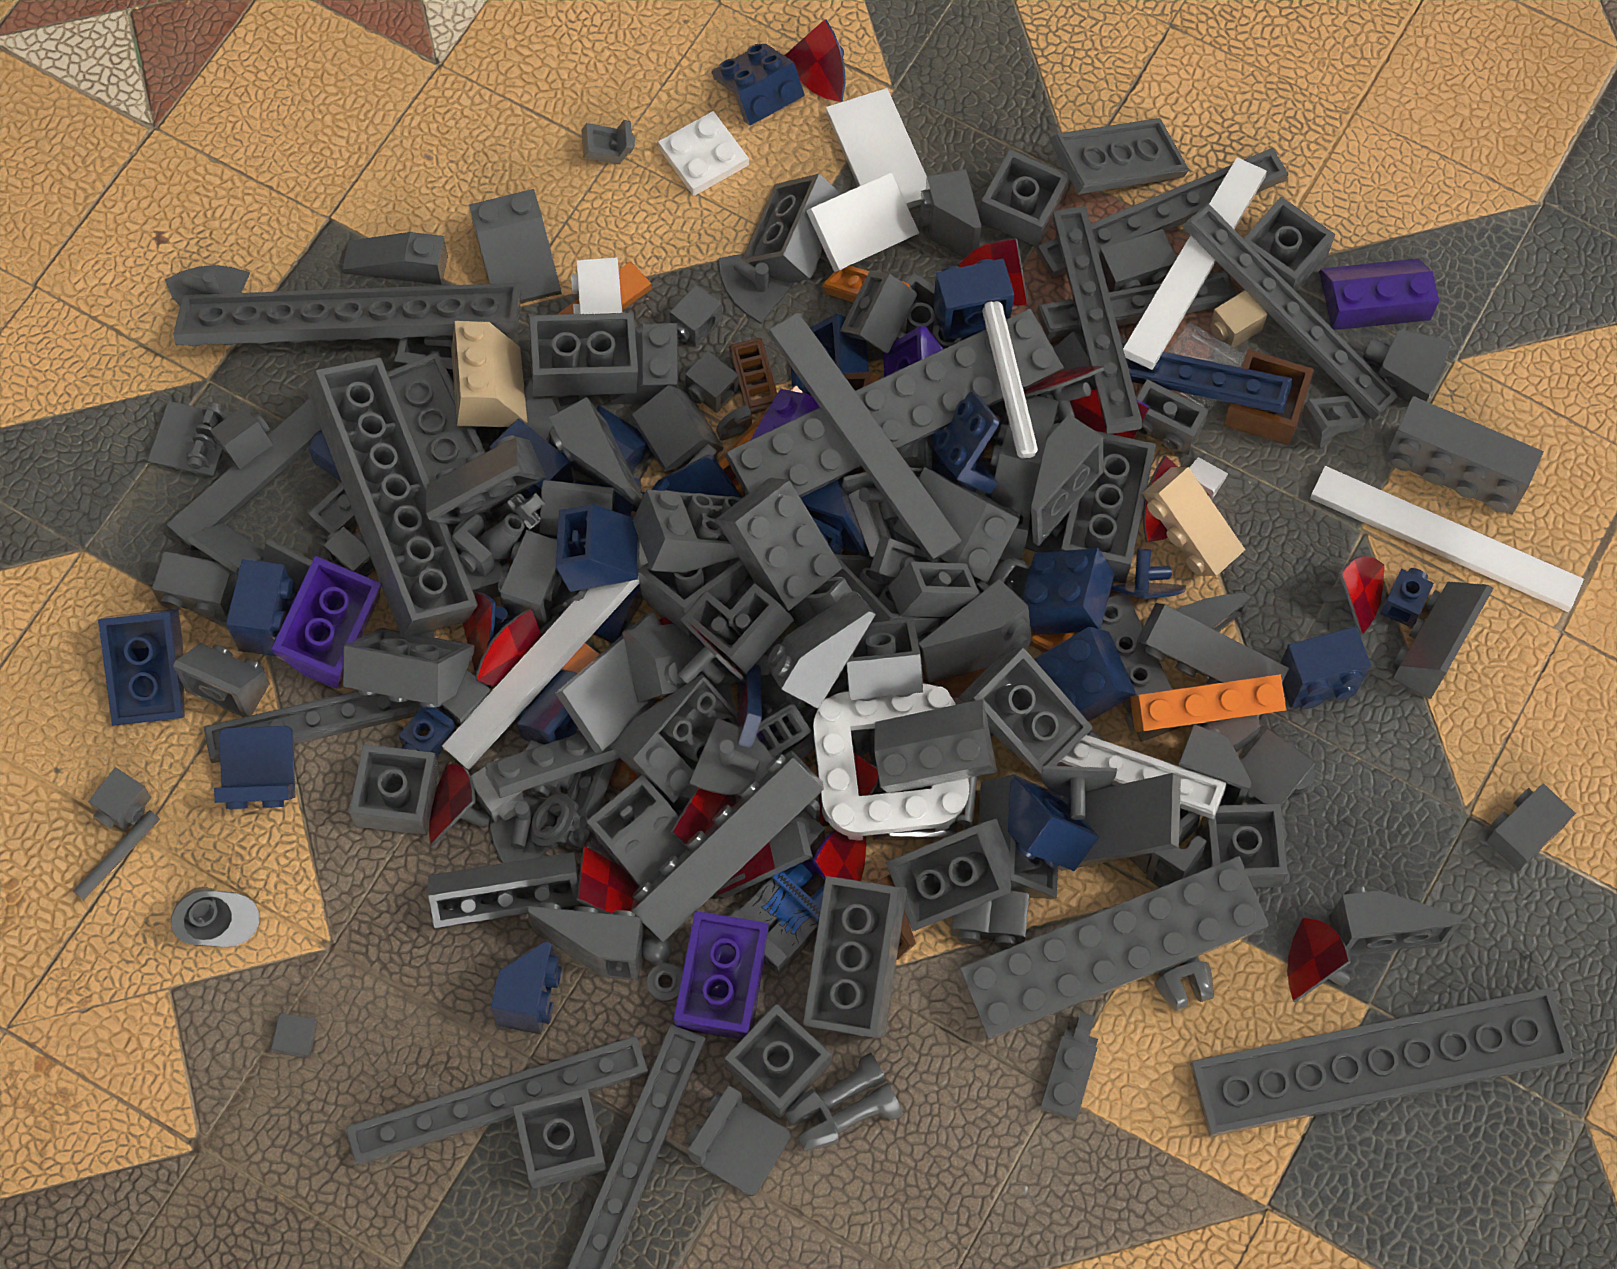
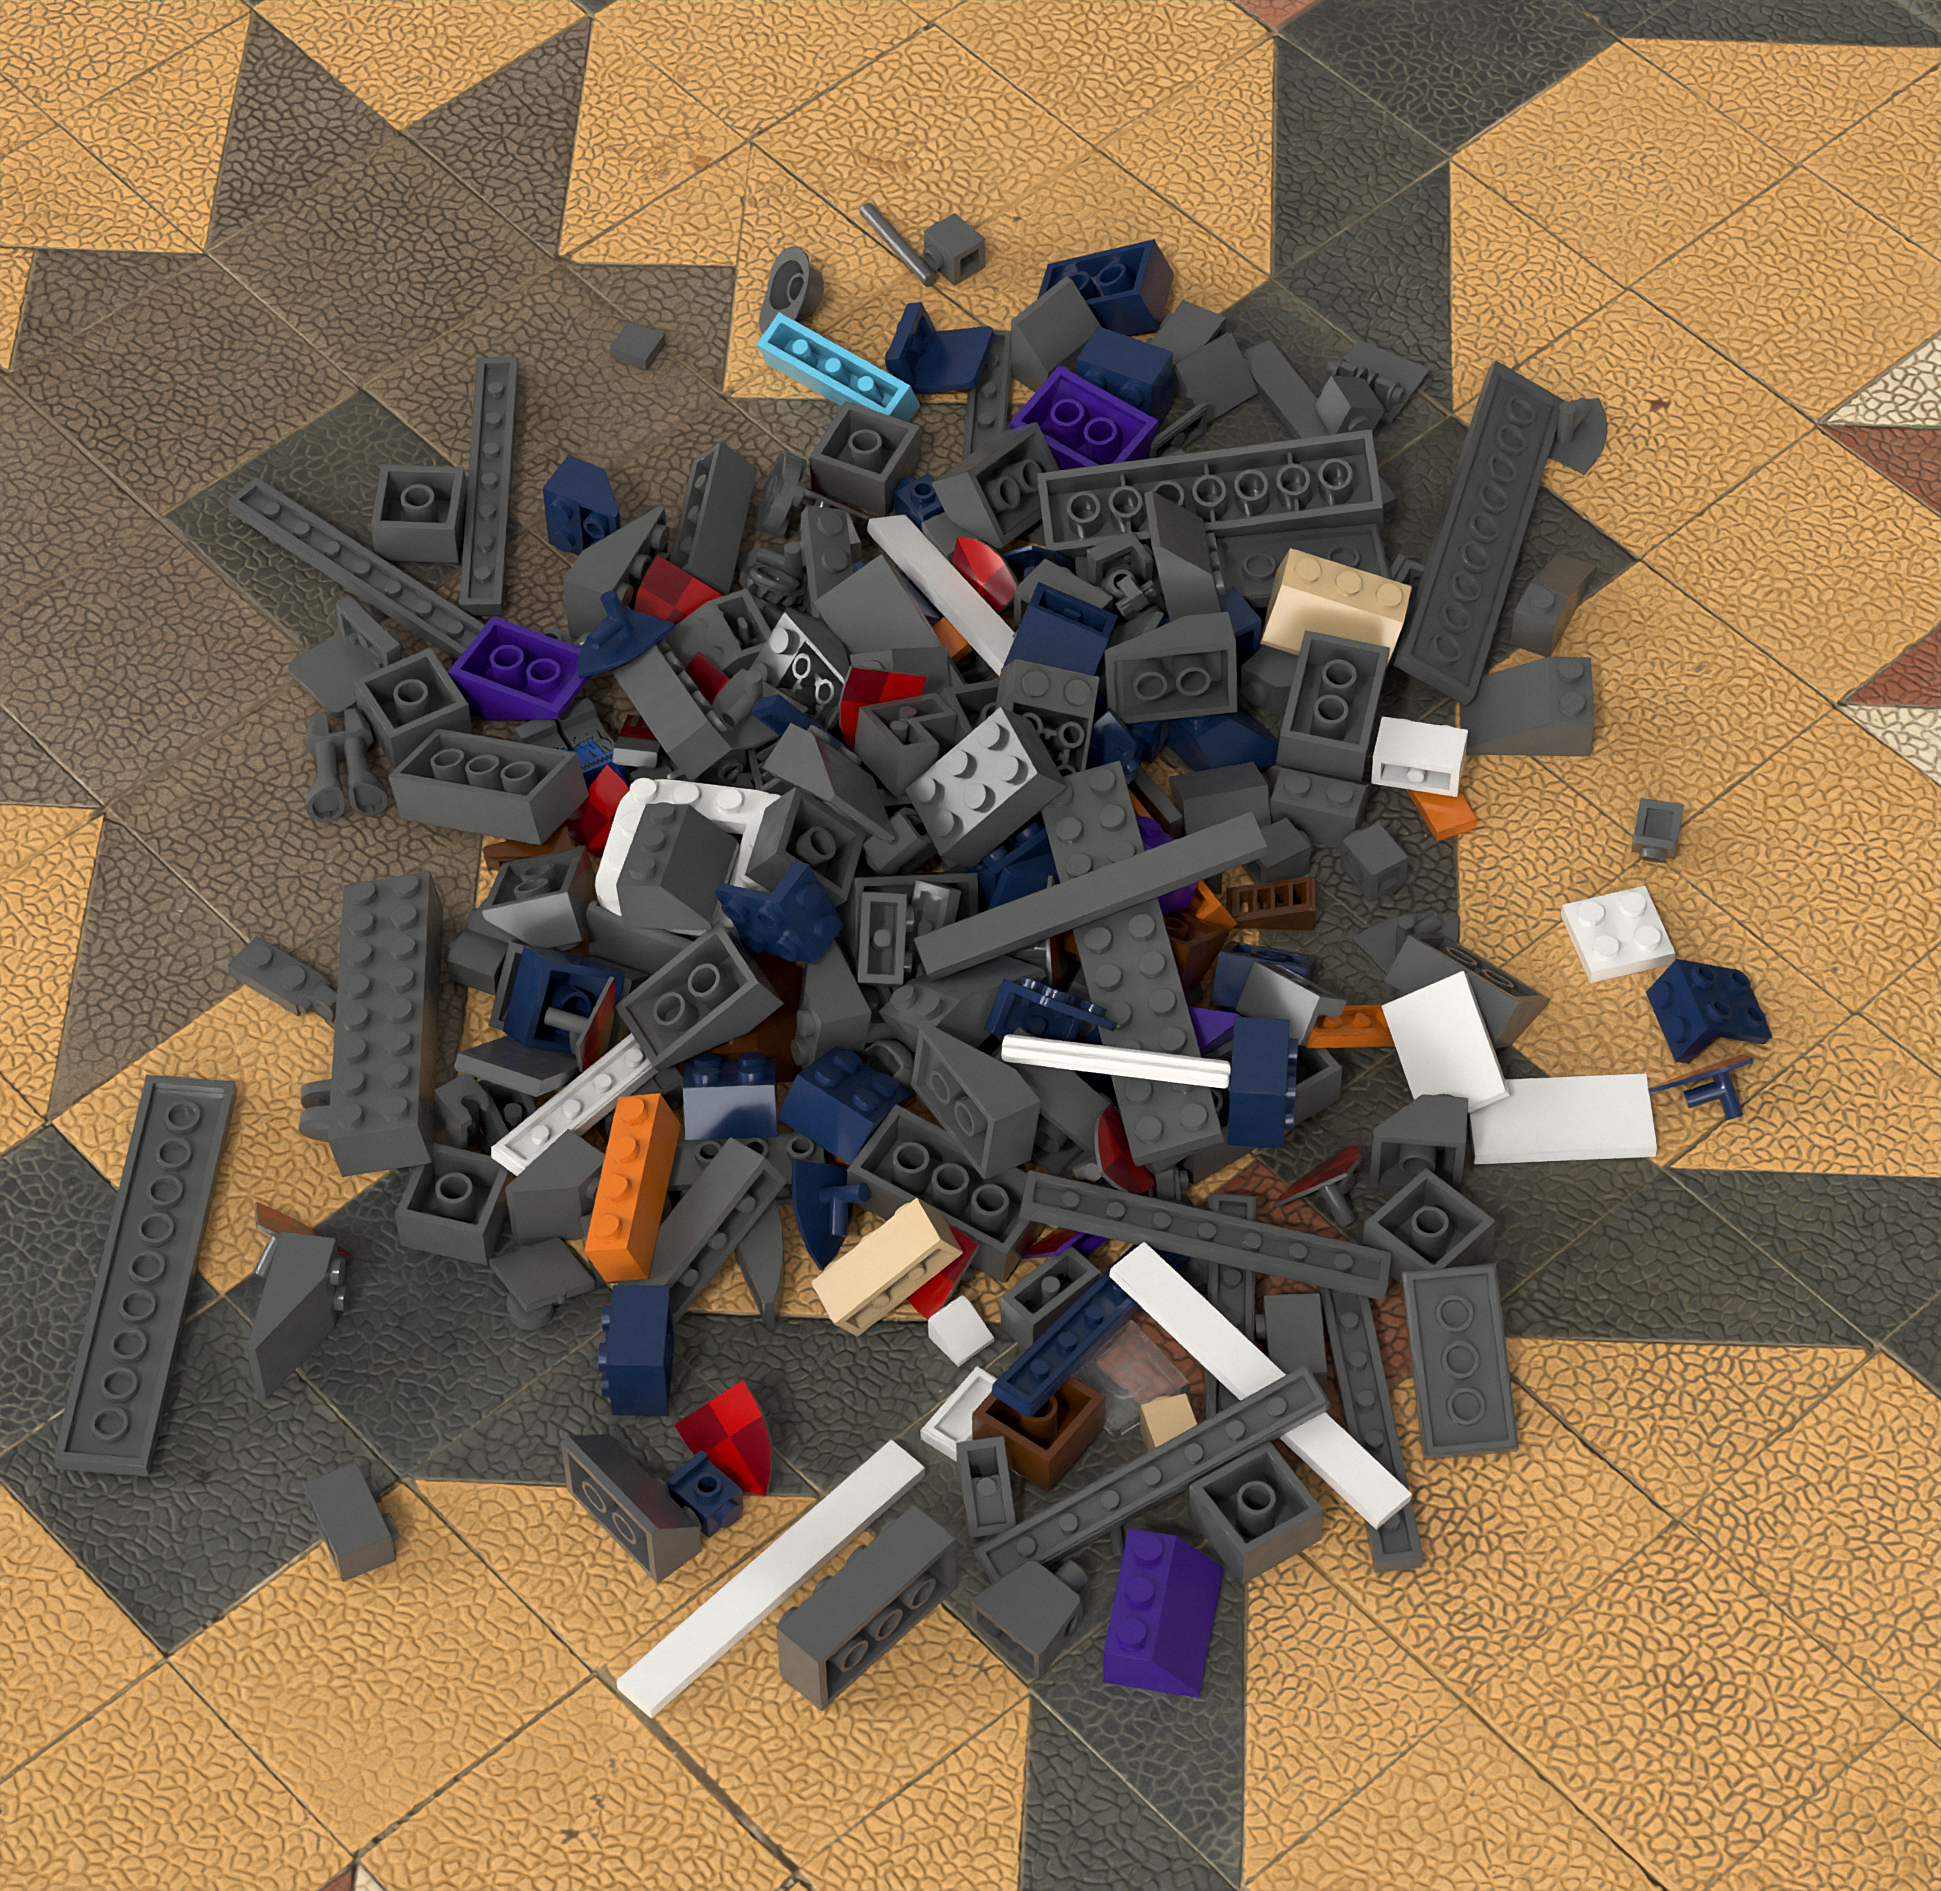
camera: 110 degrees right, 15 degrees down
none -> dark blue shield [578,591,675,678]
none -> dark blue bracket [715,861,845,965]
none -> dark grey plate [755,452,807,538]
none -> medium azure brick [756,312,920,422]
none -> white tile [920,1366,997,1462]

